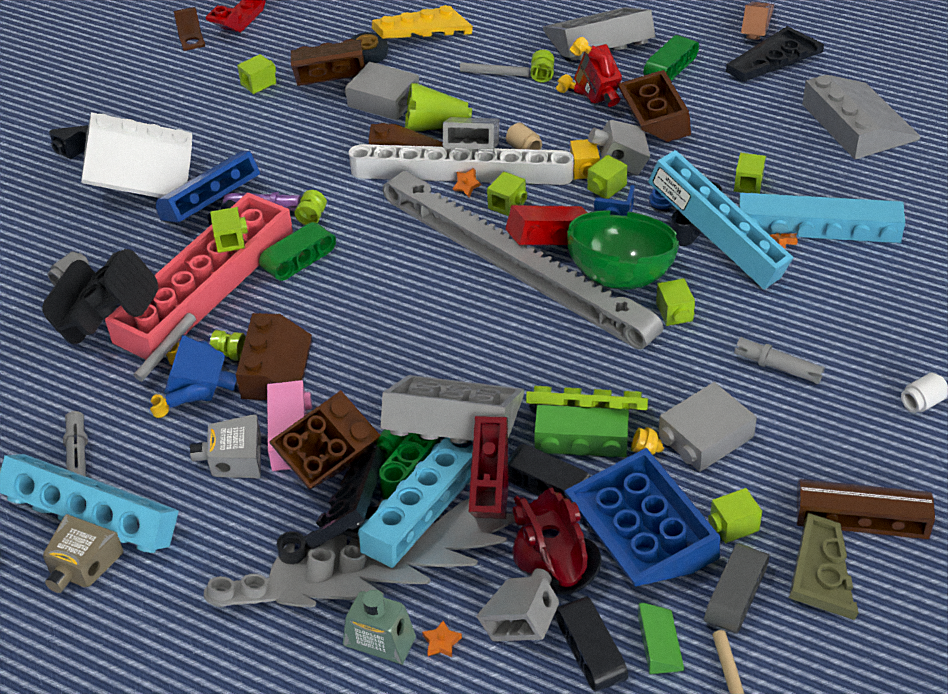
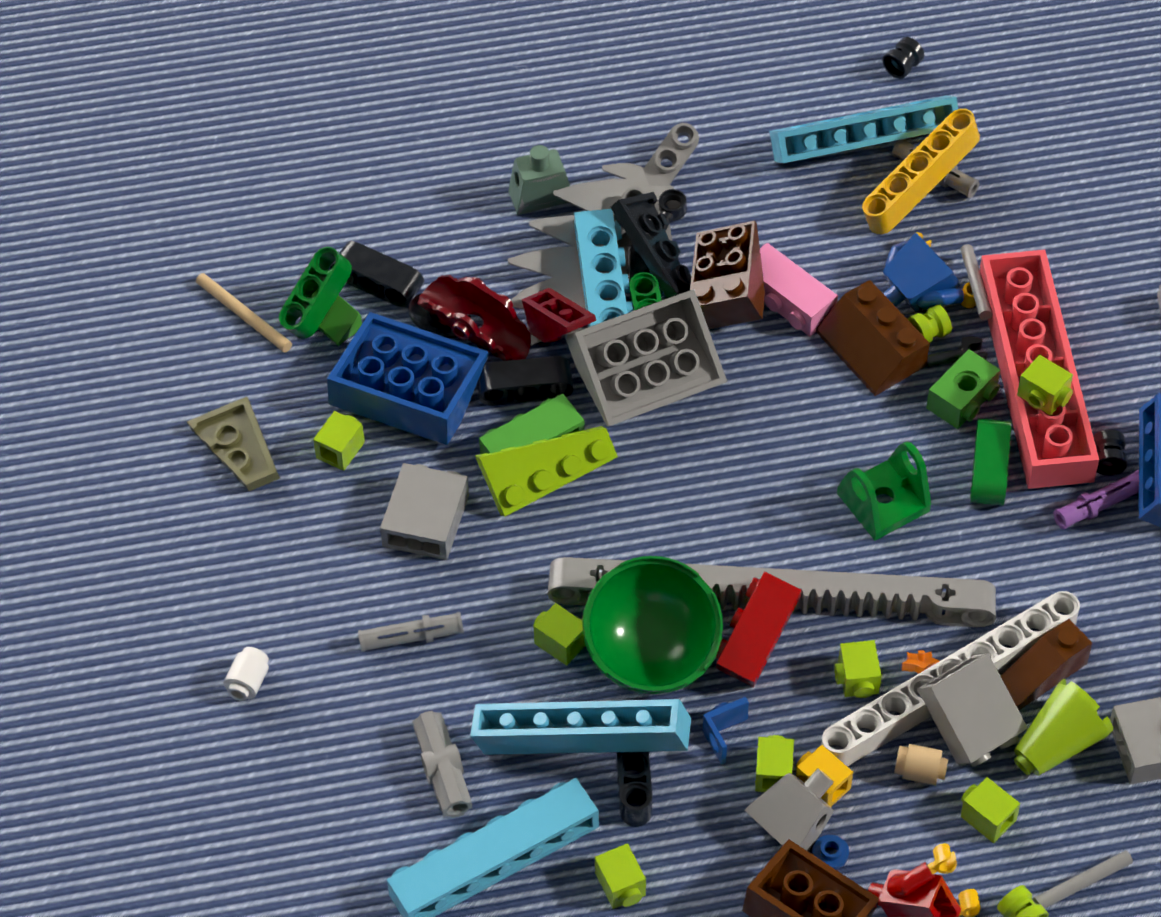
camera: 140 degrees right, 10 degrees up
black piece [42,249,158,344] -> none
dark tan torso [43,514,124,593] -> none
light grey torso [190,414,261,478] -> none
lime wheel [294,190,327,225] -> none
orange piece [422,621,462,657] -> none
light grey torso [476,569,559,641] -> none
yellow plate [631,427,664,455] -> none
blue plate [649,188,673,210] -> none
dark grey beam [704,543,770,634] -> none
orange piece [770,233,798,249] -> none
reddish brown brick [797,479,935,539] -> none
none -> green beam [279,247,352,339]
none -> light grey piece [412,711,472,818]
none -> green hose [837,441,931,541]
none -> yellow beam [862,109,980,234]
none -> bright green brick [926,349,1000,429]
none -> black bar [927,336,988,368]
none -> lime brick [960,777,1021,844]

